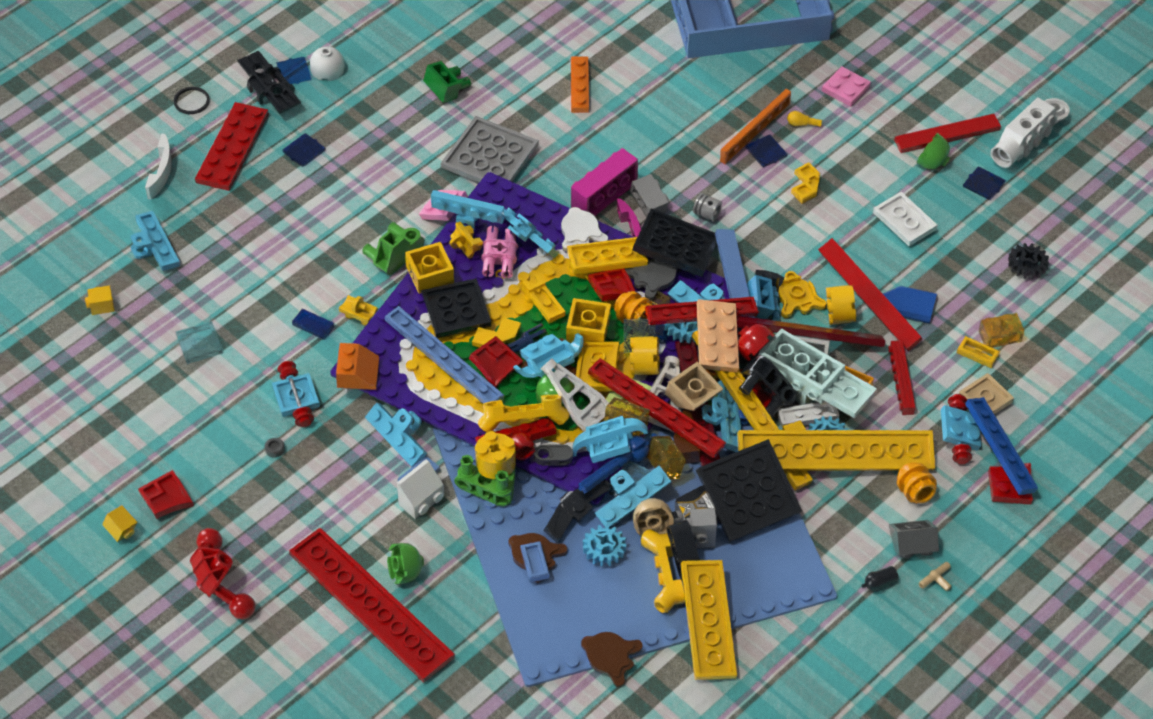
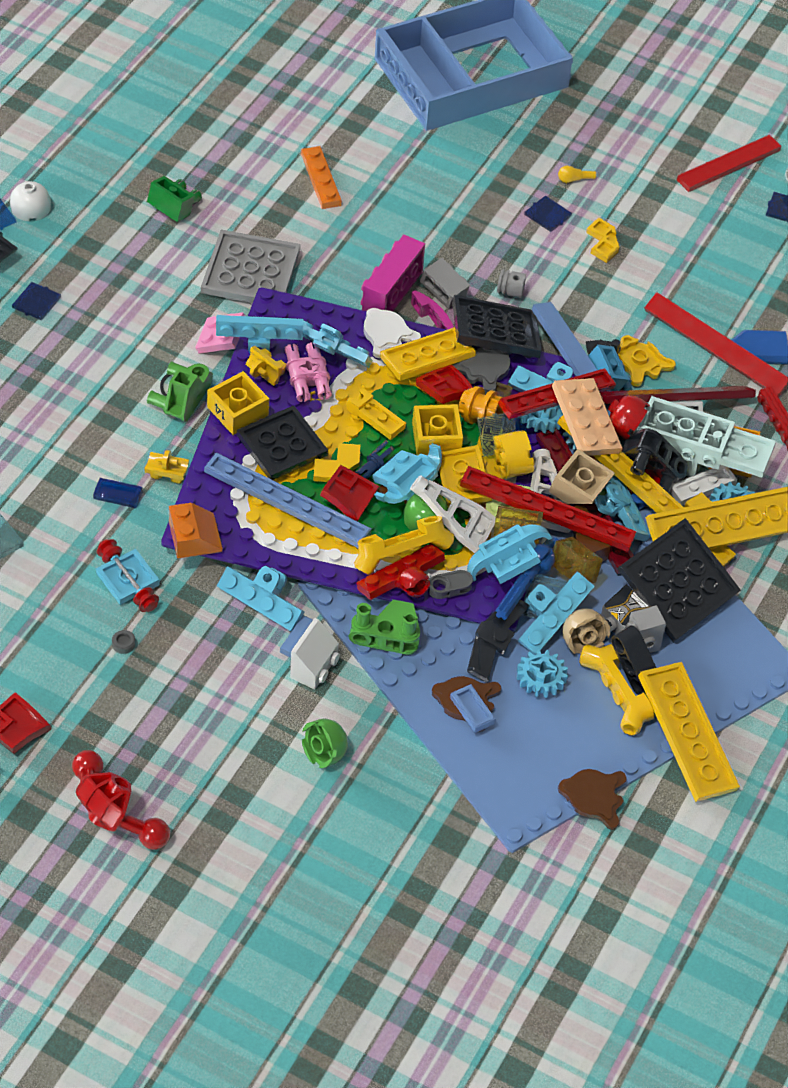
camera: 20 degrees left, 0 degrees up
red plate [289,527,455,683] -> none
yellow brick [475,431,516,479] -> none
orange tile [720,89,791,164] -> none
bright pink plate [822,66,871,107] -> none
yellow brick [826,285,856,325] -> none
white plate [873,192,938,246] -> none
bright green cylinder [916,133,950,170] -> none

